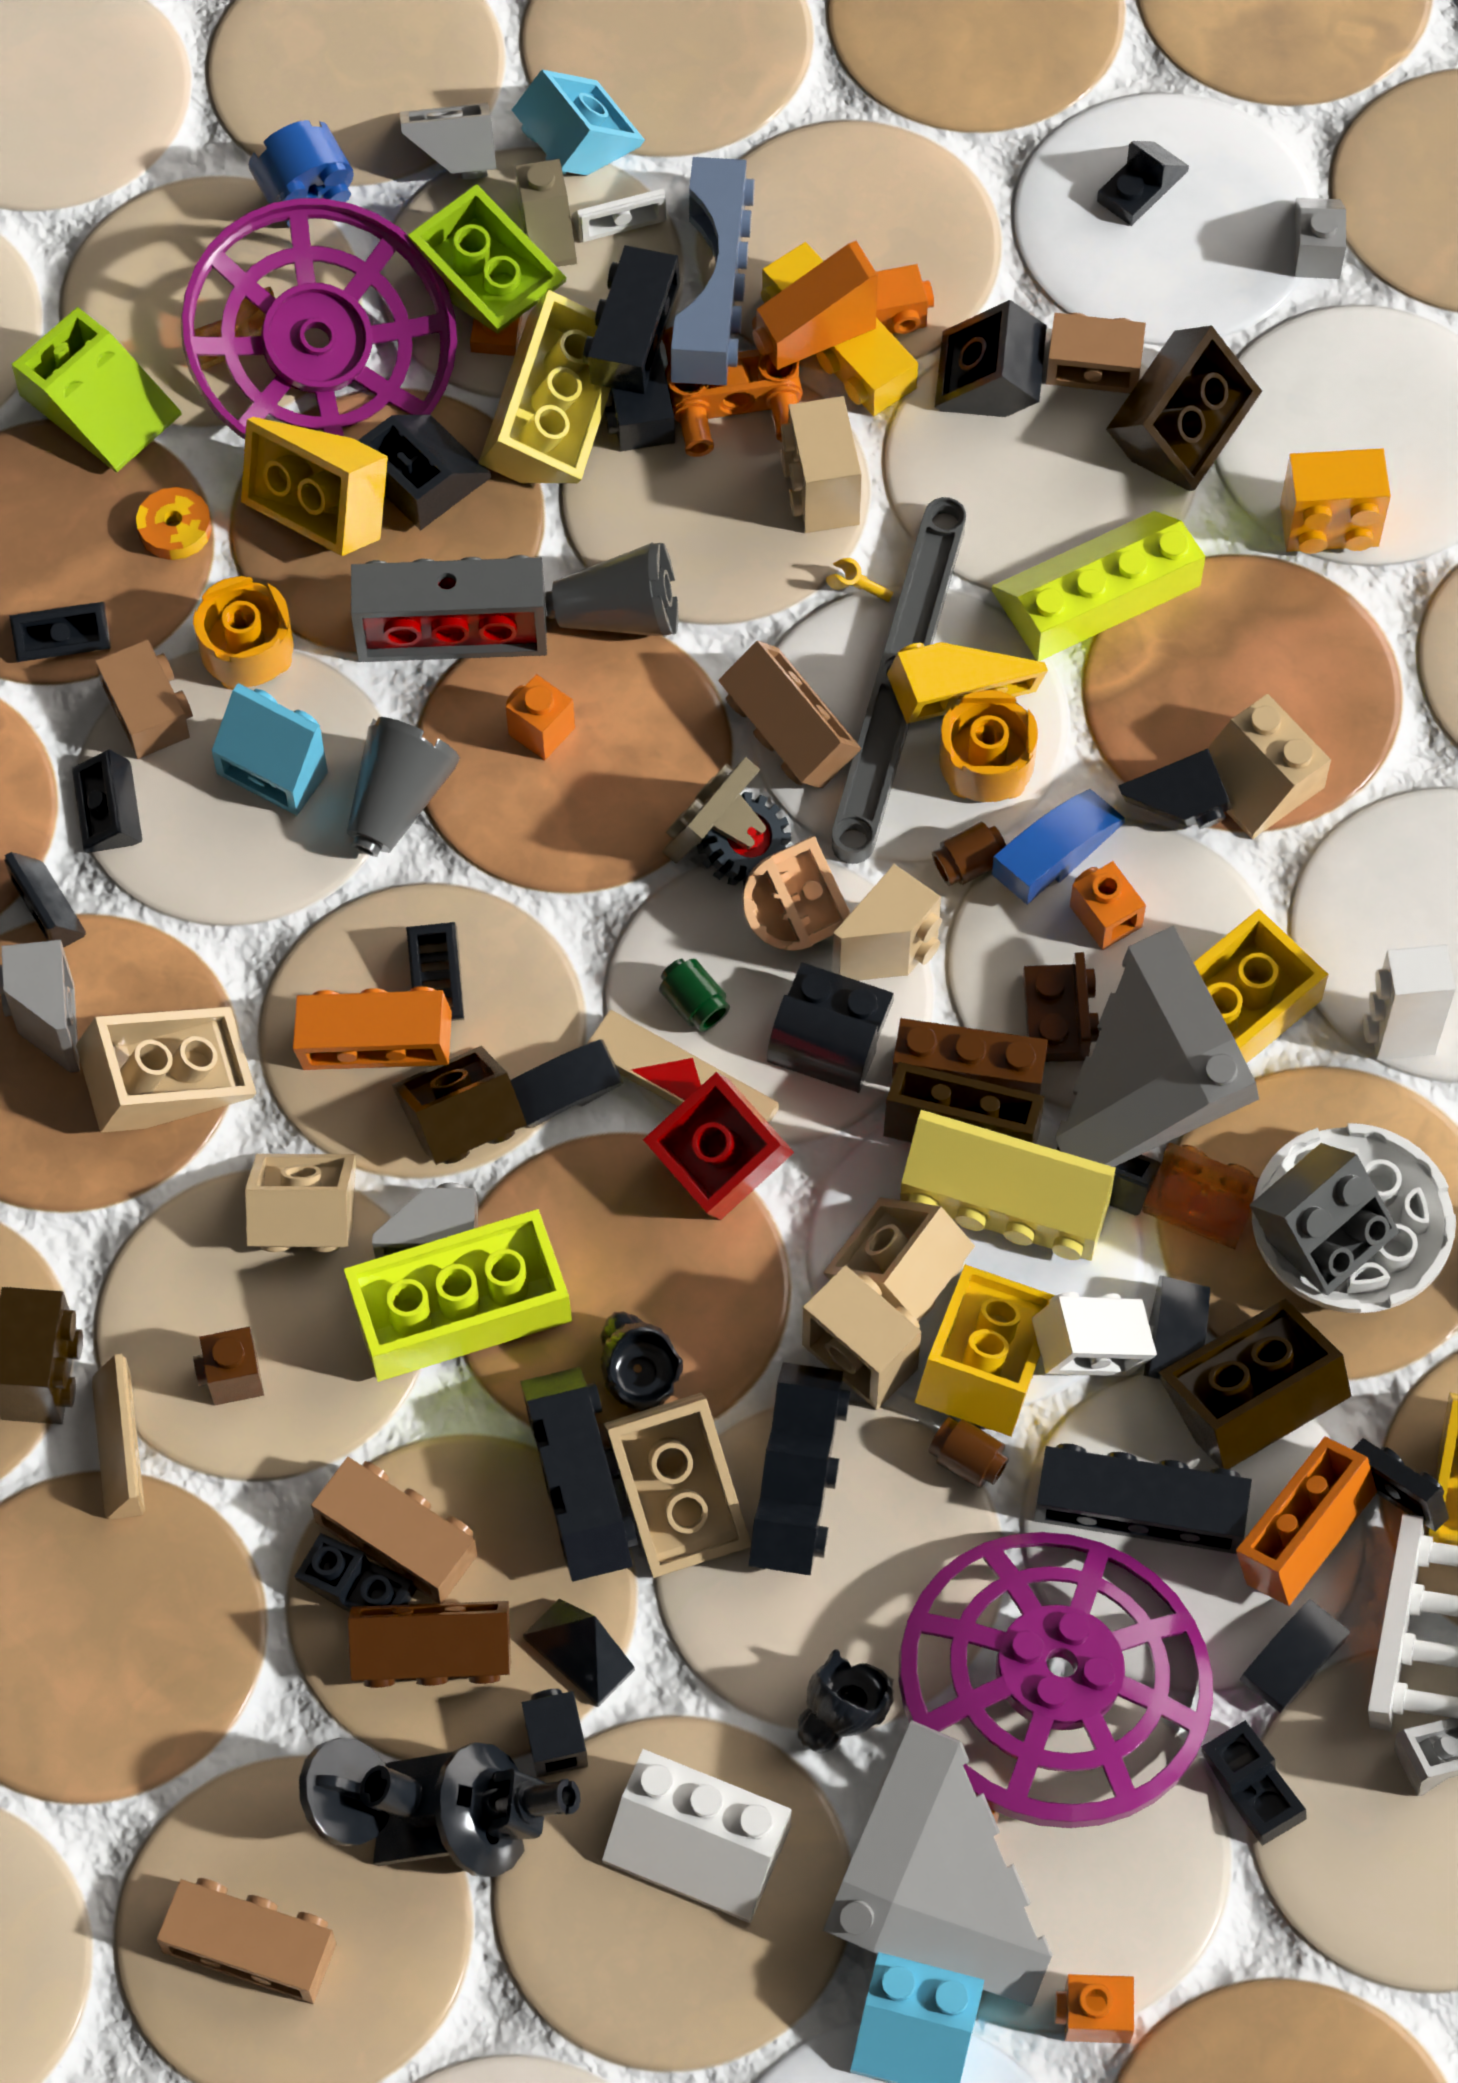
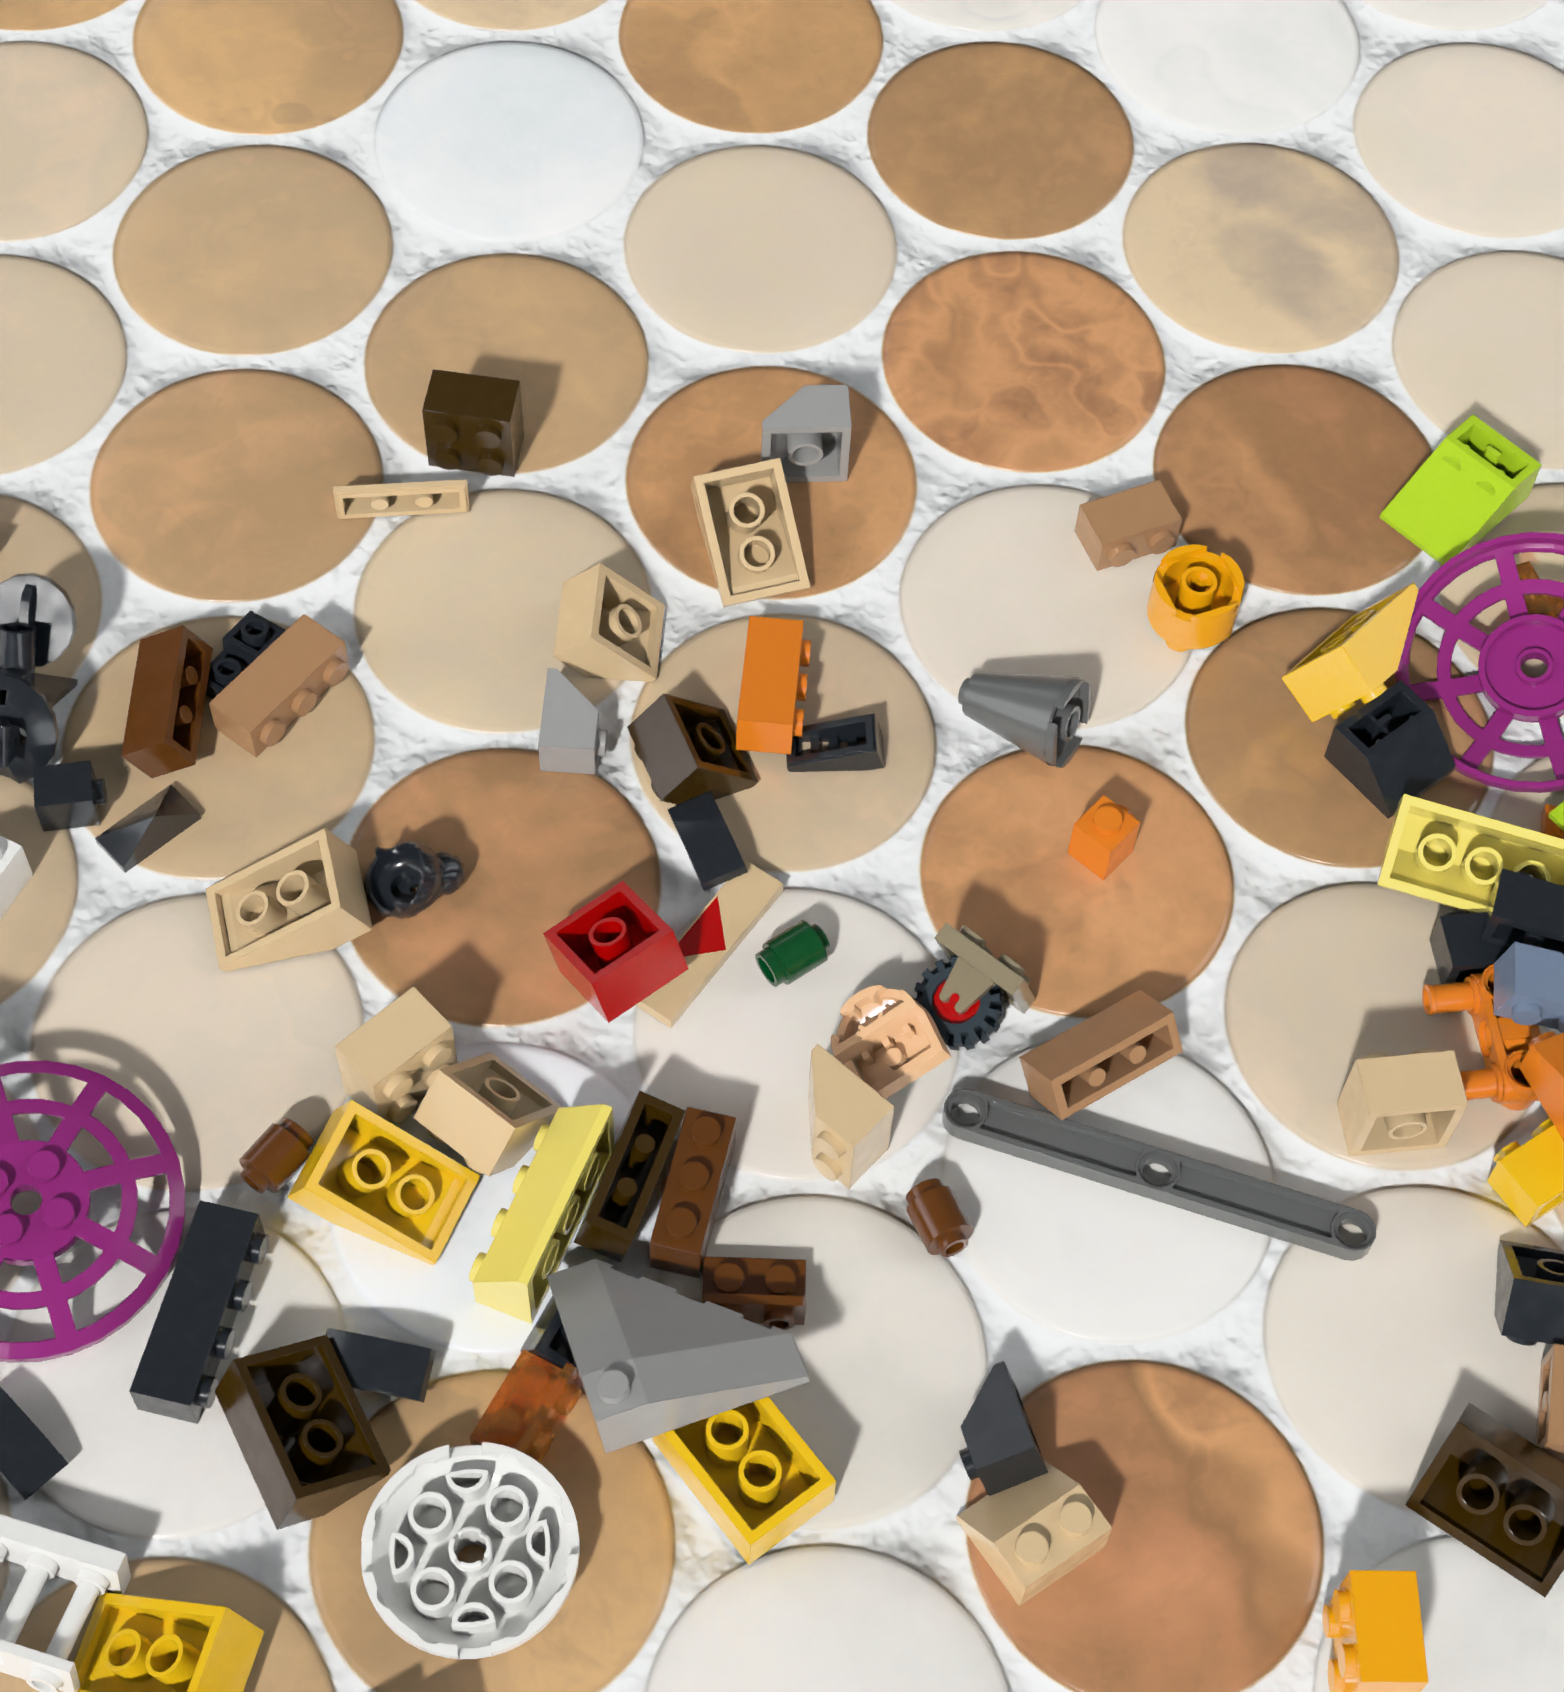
camera: 90 degrees right, 5 degrees down
black slope [4,852,86,948] -> none
black slope [9,602,111,662] -> none
black slope [72,749,142,853] -> none
piece [136,487,212,560] -> none
reddish brown brick [193,1326,264,1406] -> none
medium azure slope [212,683,328,816] -> none
neon yellow slope [344,1209,572,1382] -> none
dark grey brick [351,555,547,662] -> none
black brick [520,1367,638,1582] -> none
dark grey cone [545,543,679,637] -> none
black brick [748,1362,851,1576] -> none
black brick [767,962,894,1093] -> none
black piece [797,1649,894,1753] -> none
yellow hand [826,558,894,603] -> none
yellow slope [887,642,1048,724] -> none
light orange brick [939,690,1038,802] -> none
neon yellow slope [991,511,1206,661] -> none
blue slope [992,789,1125,905] -> none
white brick [1032,1292,1157,1376] -> none
orange brick [1070,861,1146,950] -> none
orange brick [1236,1436,1377,1606] -> none
dark grey slope [1249,1143,1400,1295] -> none
black plate [1352,1438,1449,1532] -> none
white brick [1363,944,1456,1060] -> none

